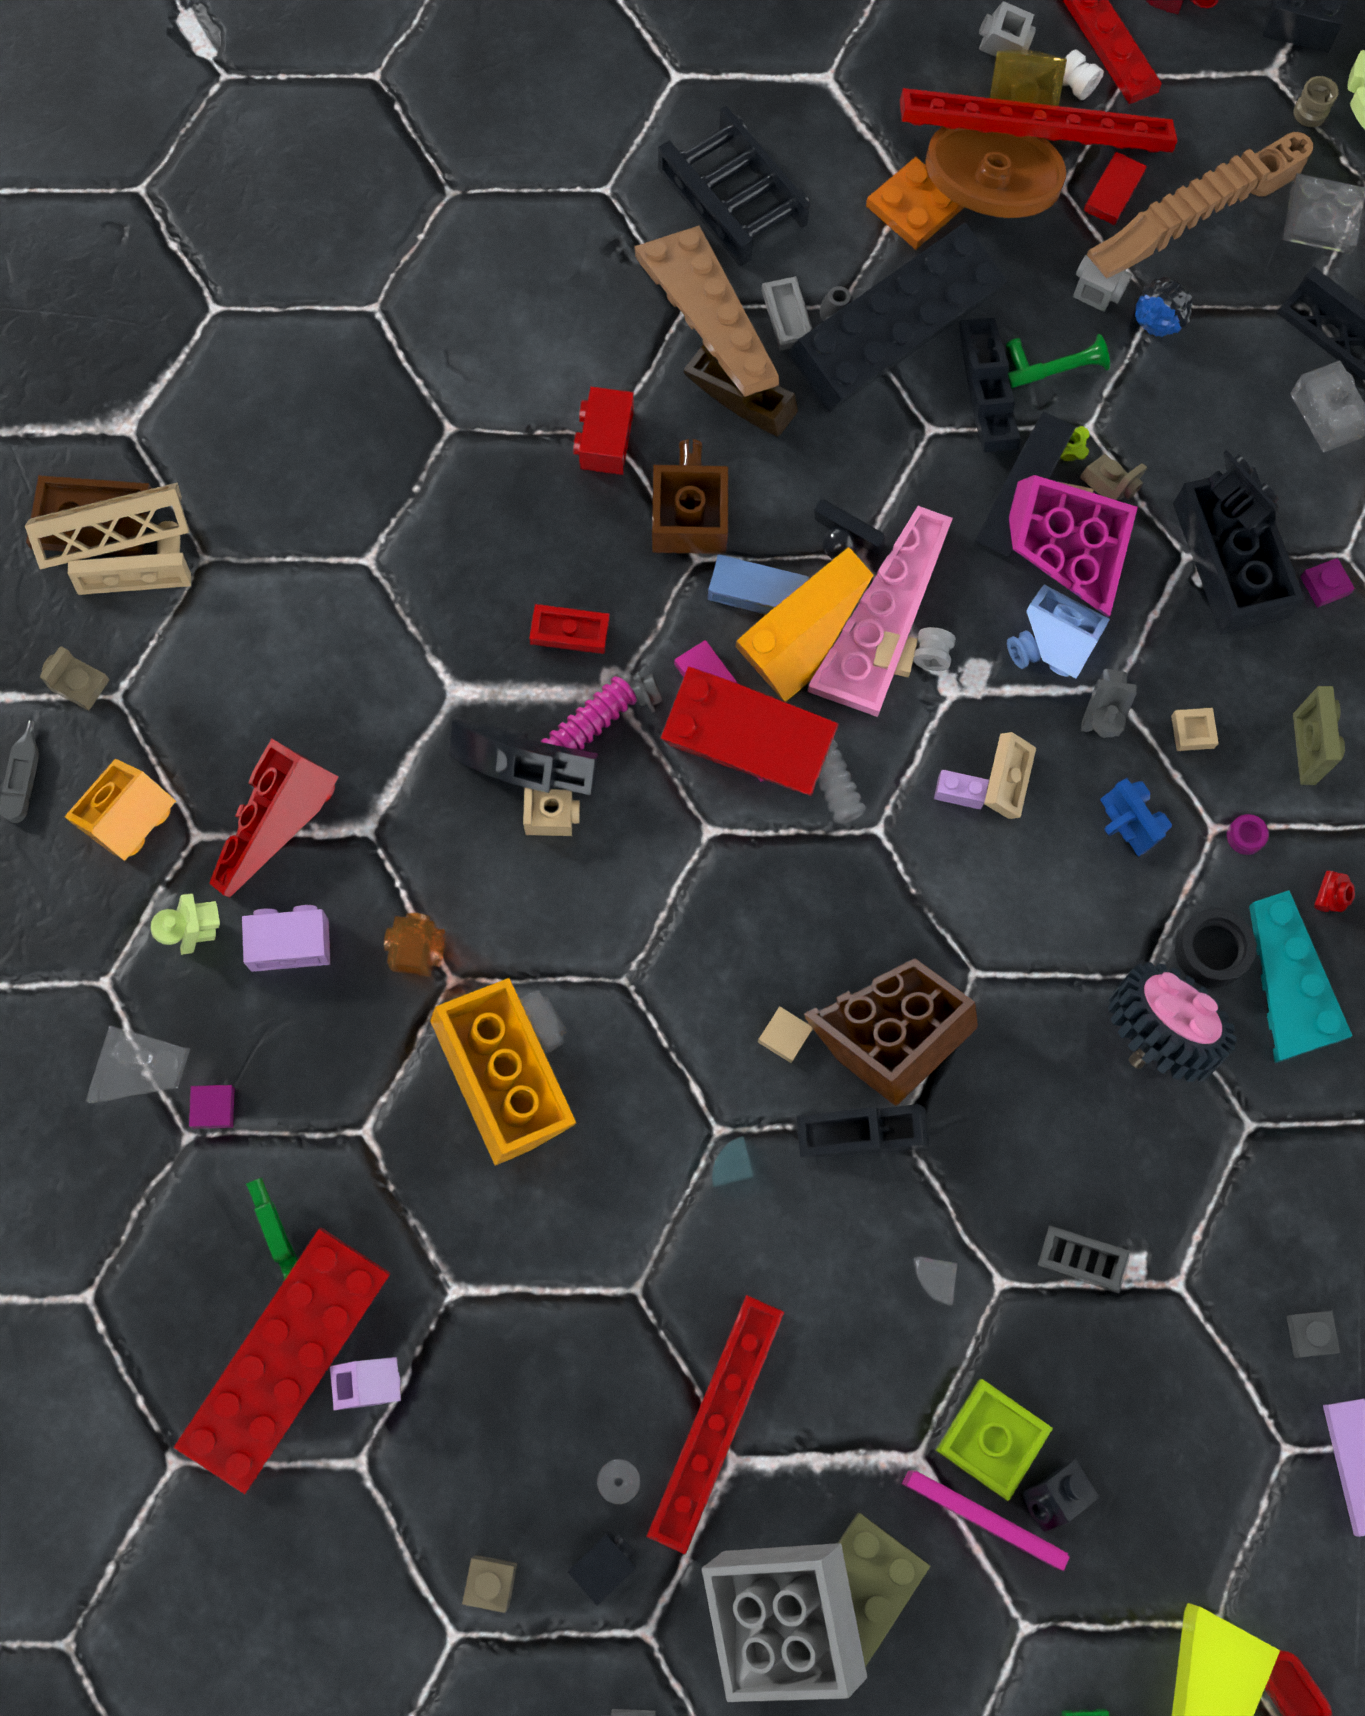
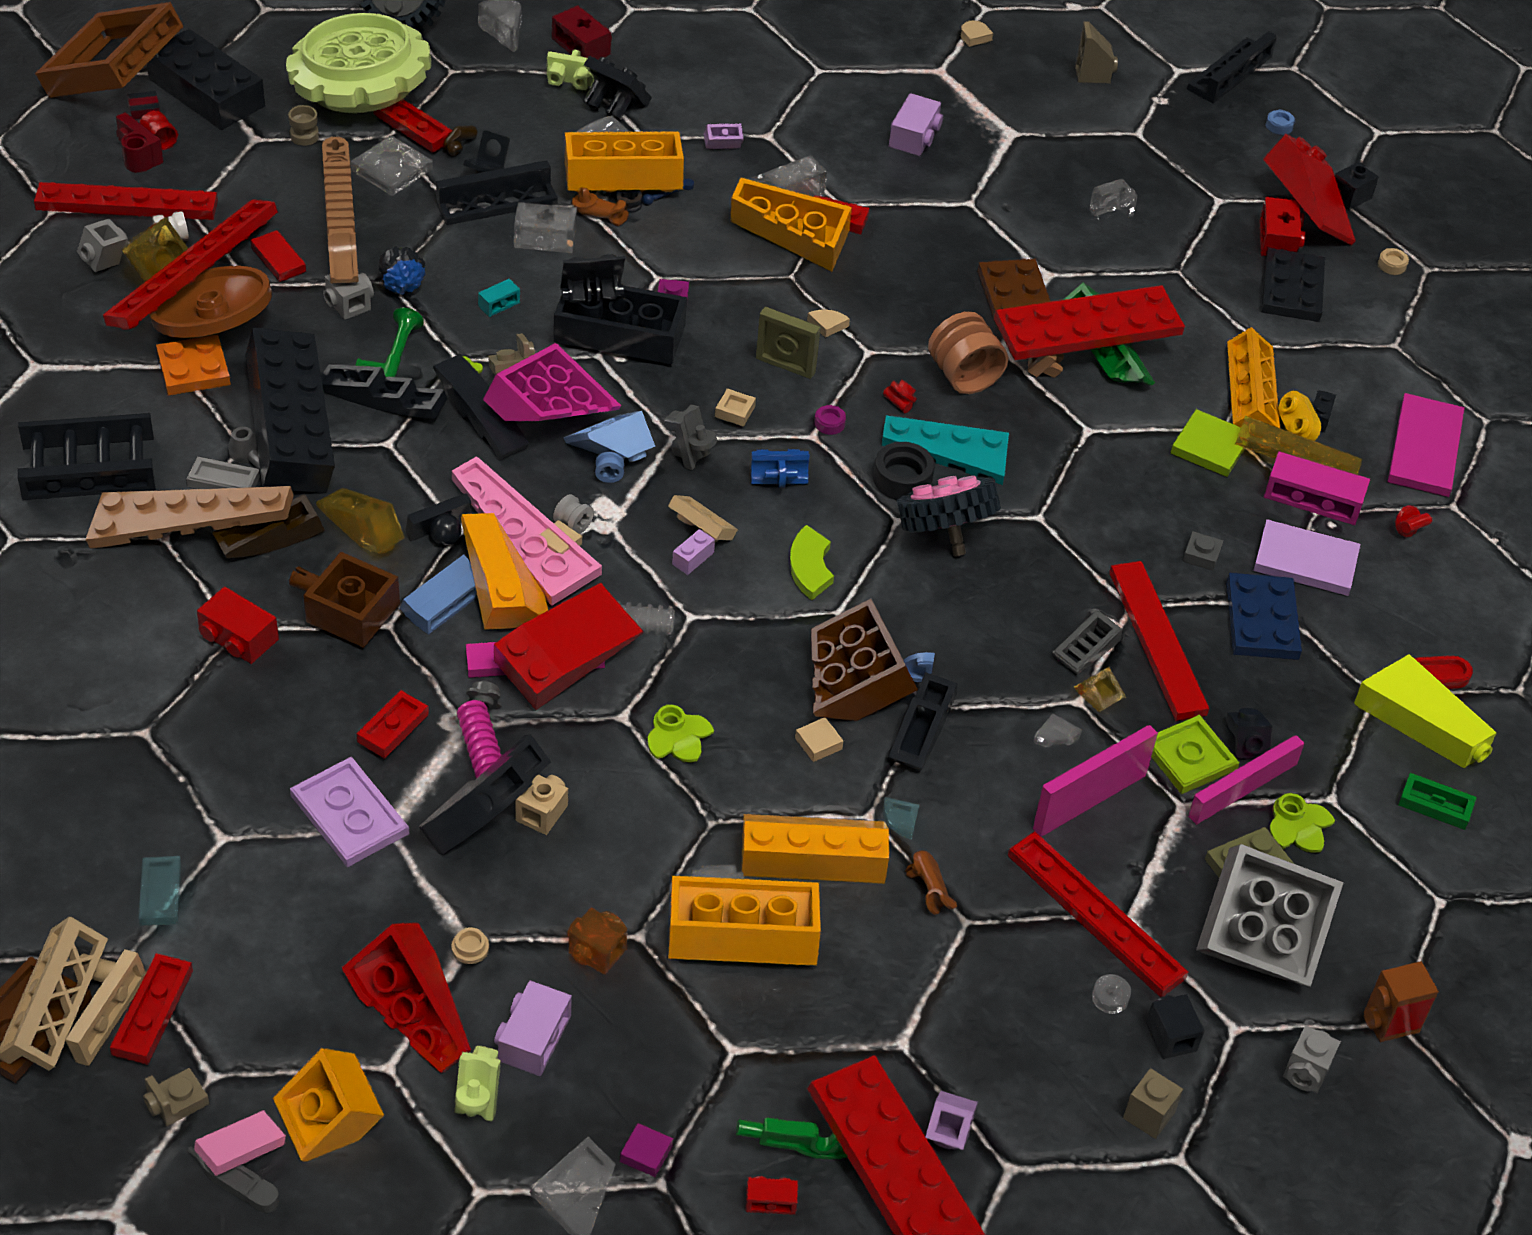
camera: 65 degrees left, 25 degrees down
none -> red plate [110,953,193,1065]
none -> clear light blue tile [139,856,181,926]
none -> bright pink tile [194,1110,285,1176]
none -> lavender tile [290,757,409,867]
none -> clear yellow slope [316,488,405,554]
none -> tan plate [452,928,489,964]
none -> teal piece [478,279,520,317]
none -> lime plate [648,705,714,762]
none -> light orange slope [741,814,889,884]
none -> red piece [746,1176,798,1215]
none -> lime tile [790,525,834,600]
none -> medium blue tile [903,652,935,682]
none -> dark orange piece [905,850,957,915]
none -> dark pink tile [1033,725,1158,837]
none -> clear yellow slope [1074,667,1125,712]
none -> red tile [1109,561,1209,721]
none -> dark blue plate [1227,573,1302,660]
none -> lime plate [1269,793,1335,853]

